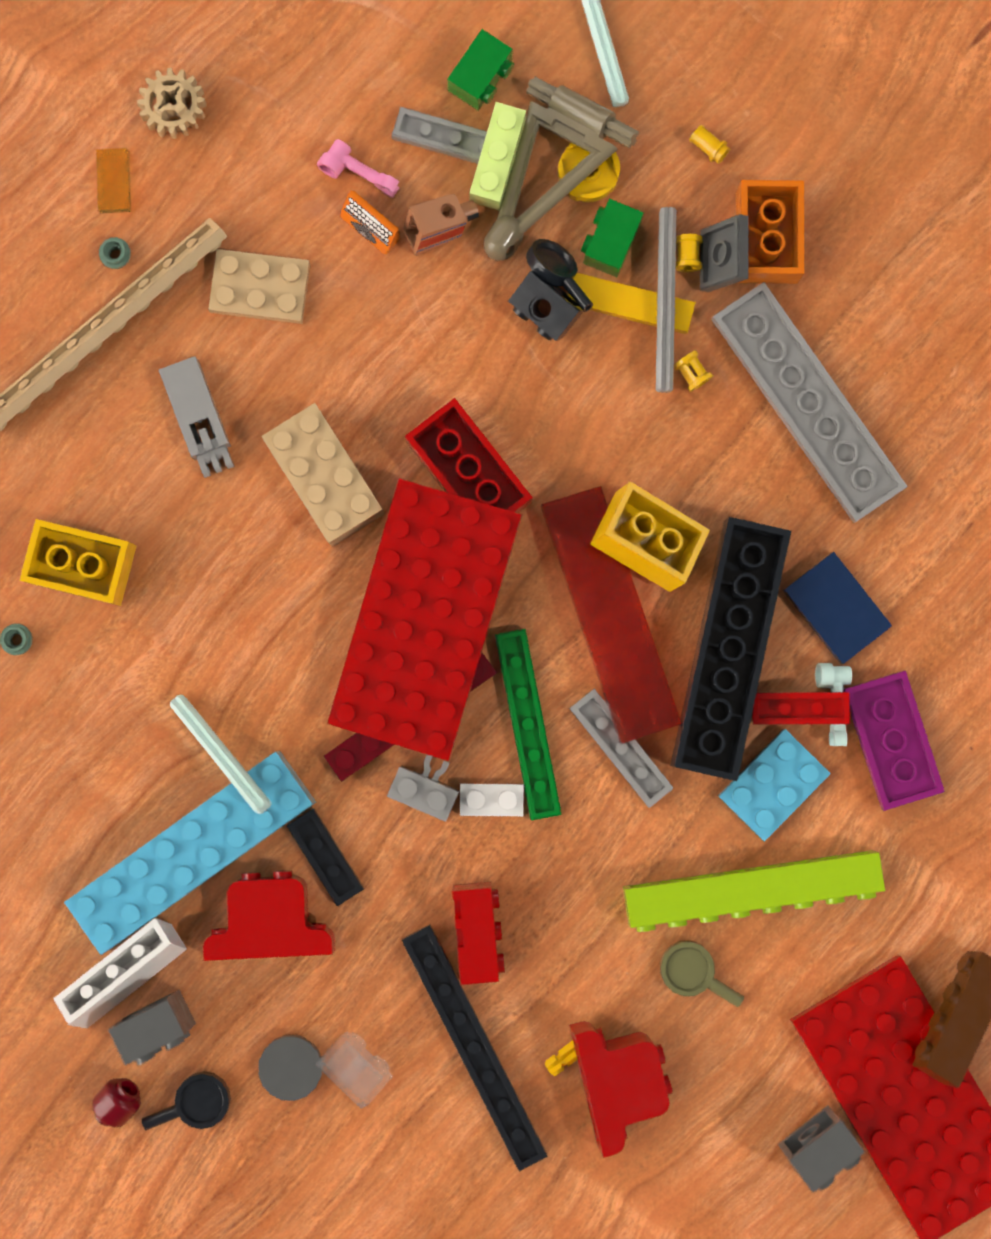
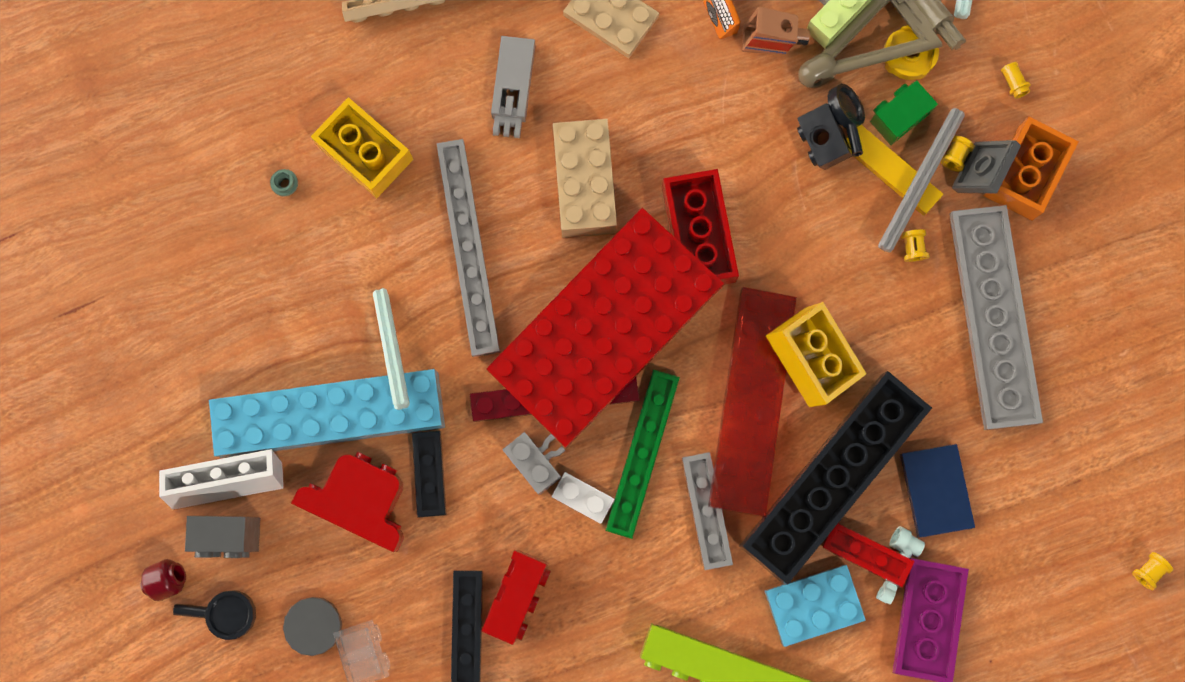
camera: 30 degrees right, 5 degrees down
none -> light grey plate [436,139,500,357]

